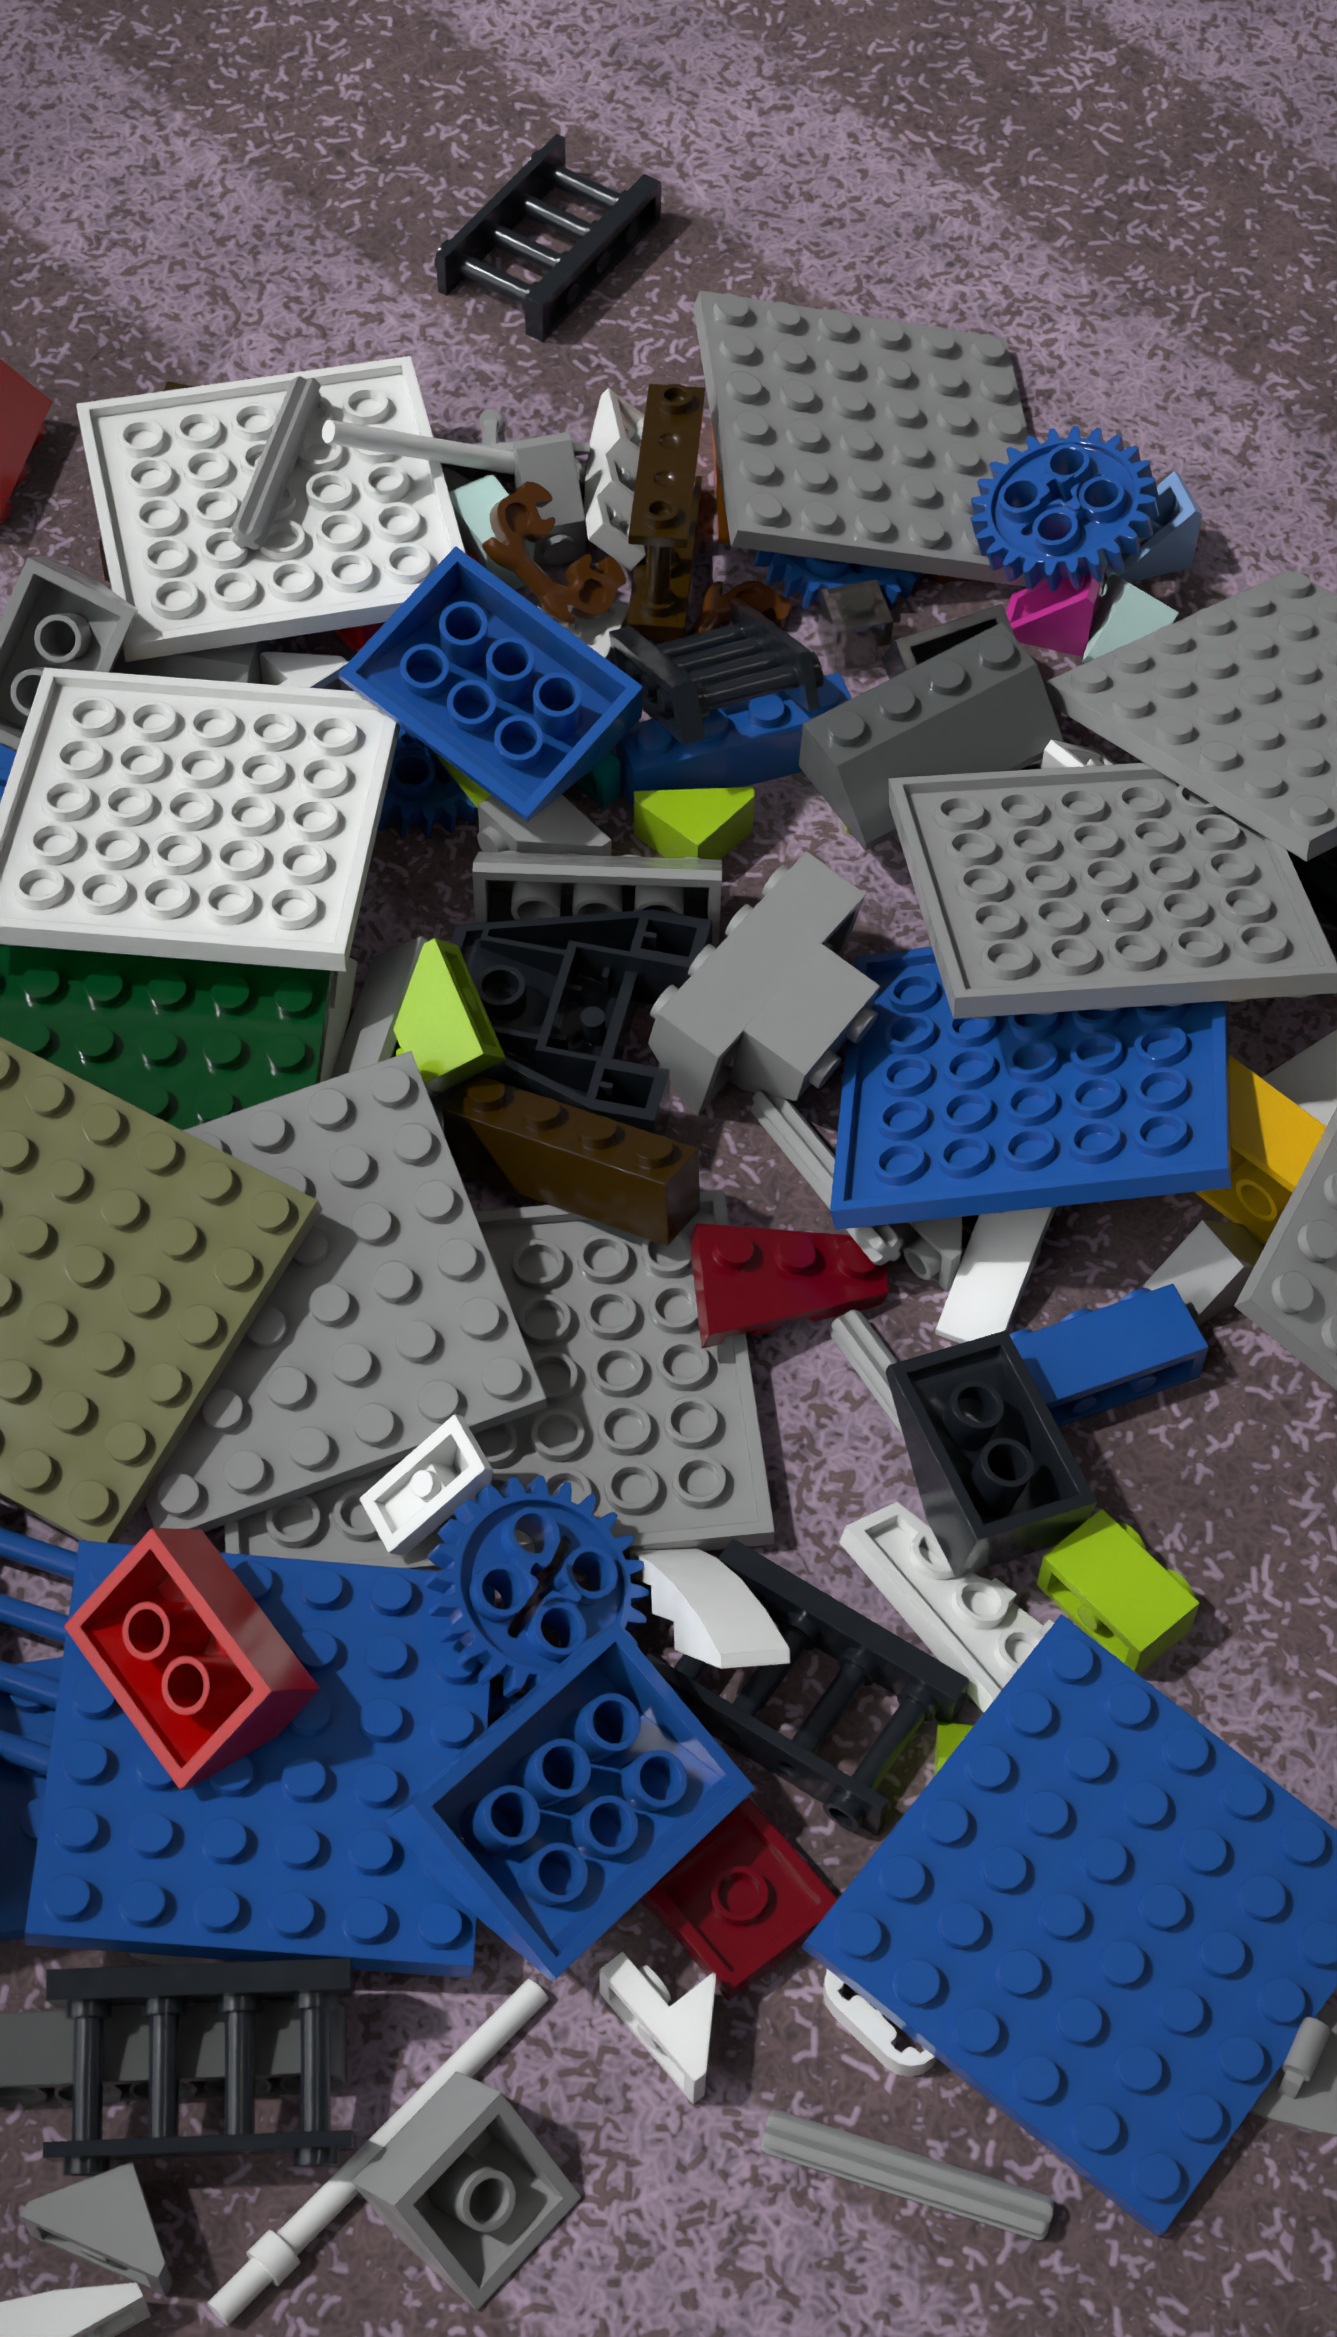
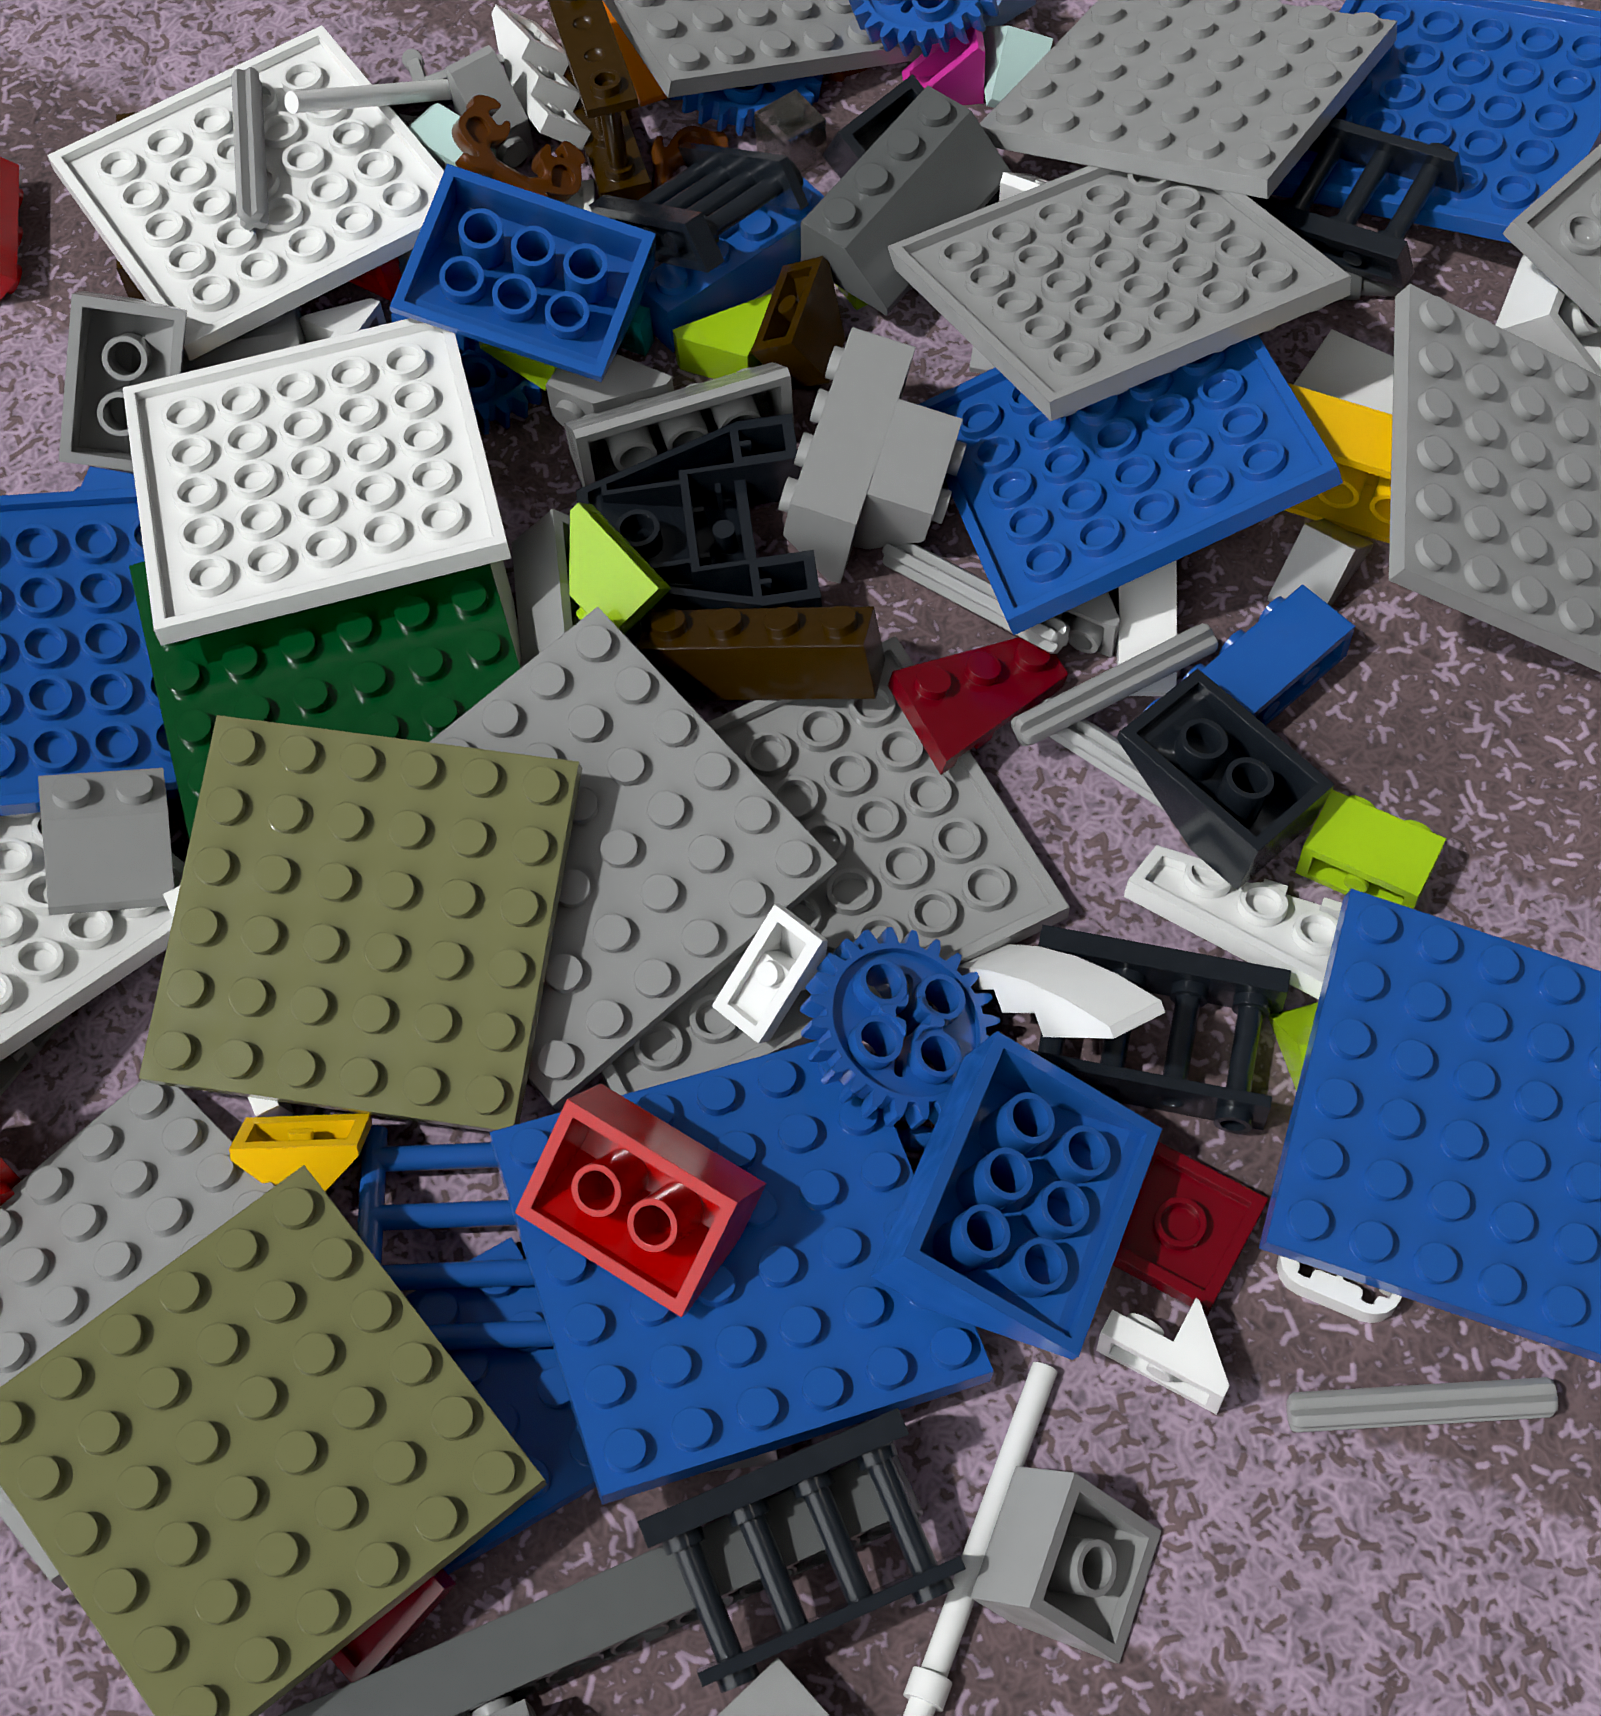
camera: 15 degrees left, 5 degrees up
none -> dark brown slope [751,256,845,390]
none -> light grey axle [1011,623,1218,746]

